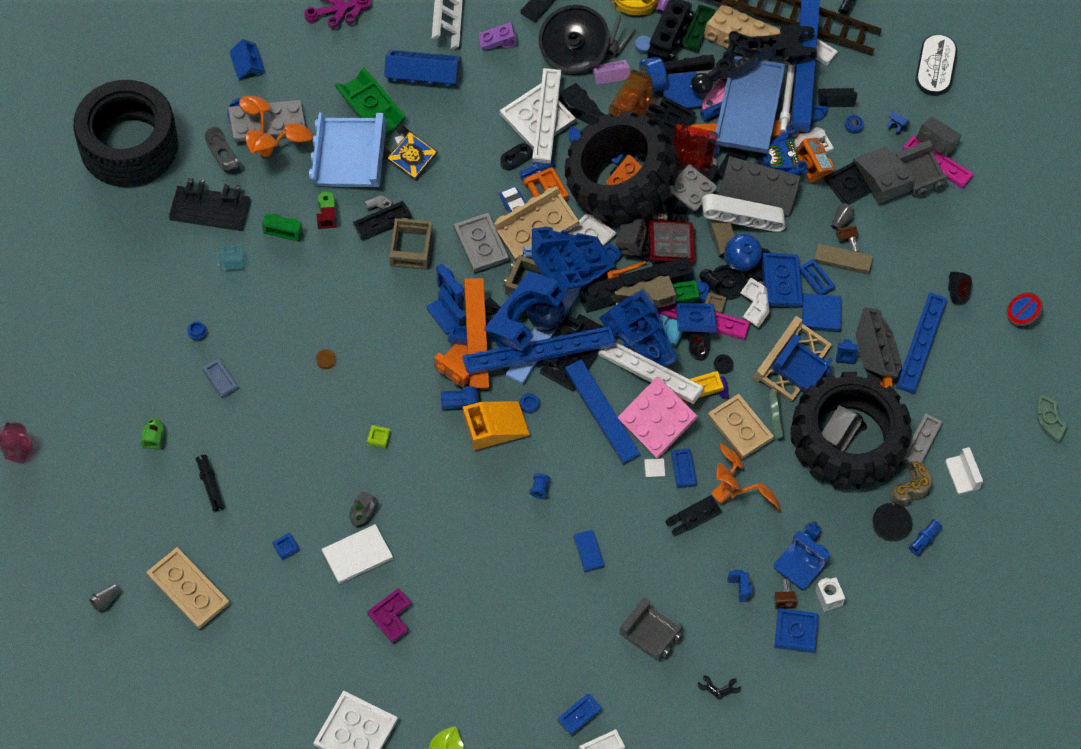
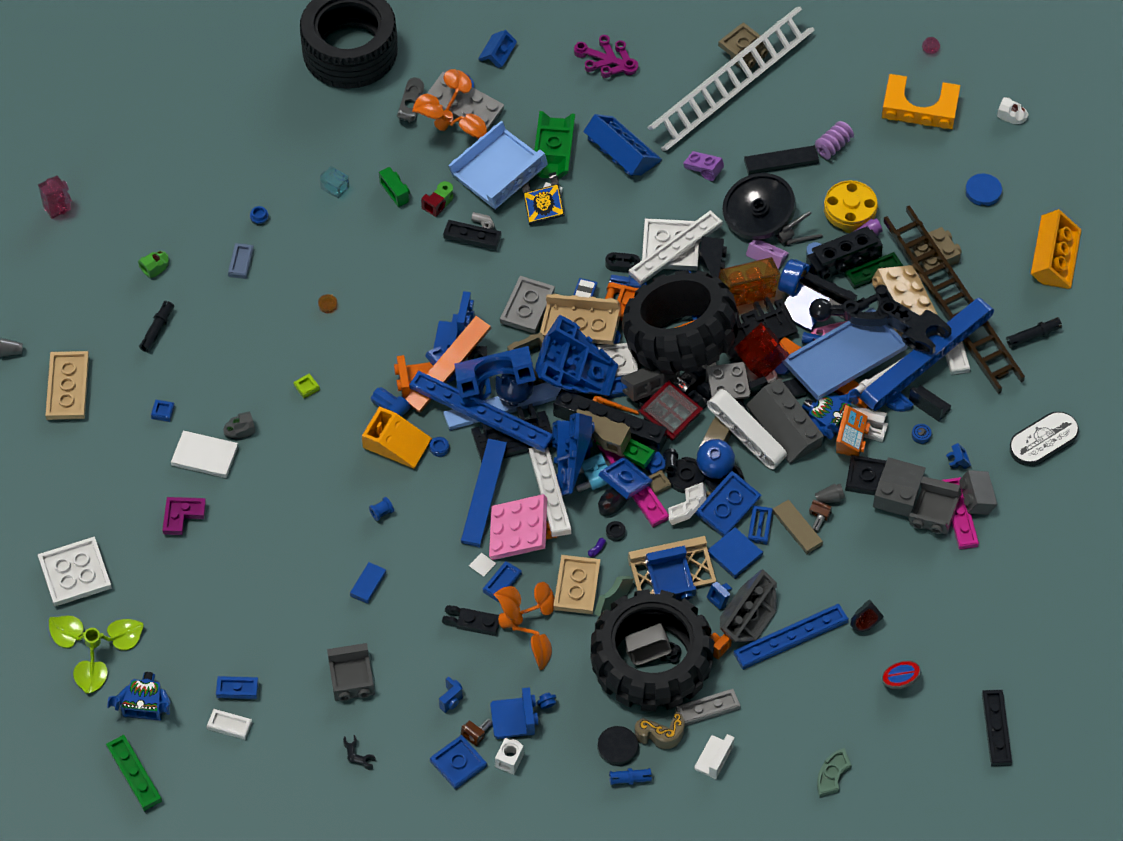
camera: 45 degrees right, 5 degrees down
black hinge [169,178,250,231] -> none
dark tan window [389,218,432,270] -> none
yellow plate [689,371,724,398] -> none

